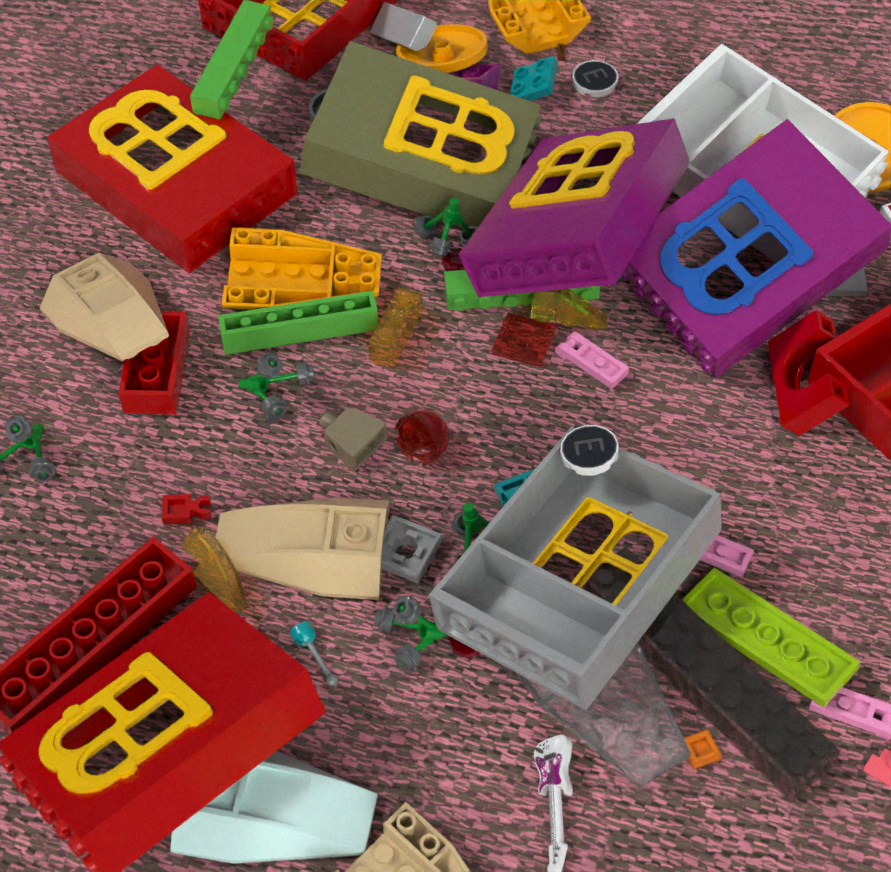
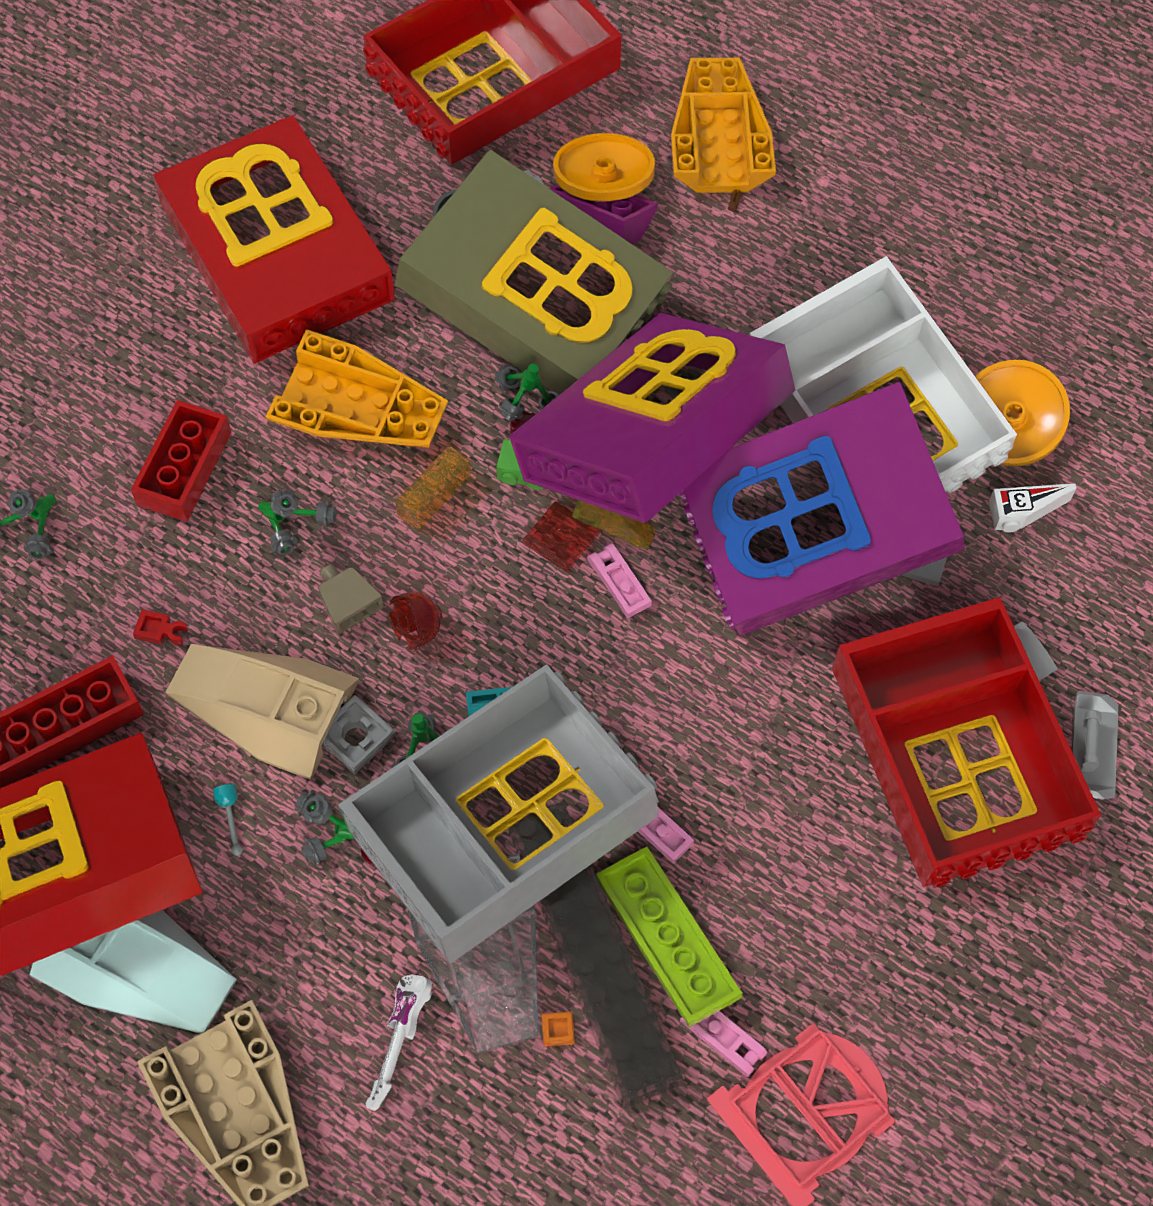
camera: 15 degrees right, 10 degrees up
tan wedge [40,253,169,361] -> none
clear yellow slope [181,527,248,612] -> none
bright green brick [190,0,274,119] -> none
bright green brick [218,291,379,355] -> none
light grey piece [369,2,437,51] -> none
teal plate [509,56,558,101] -> none
black tile [560,425,619,476] -> none
tile [572,60,618,98] -> none
red arch [768,309,850,435] -> none

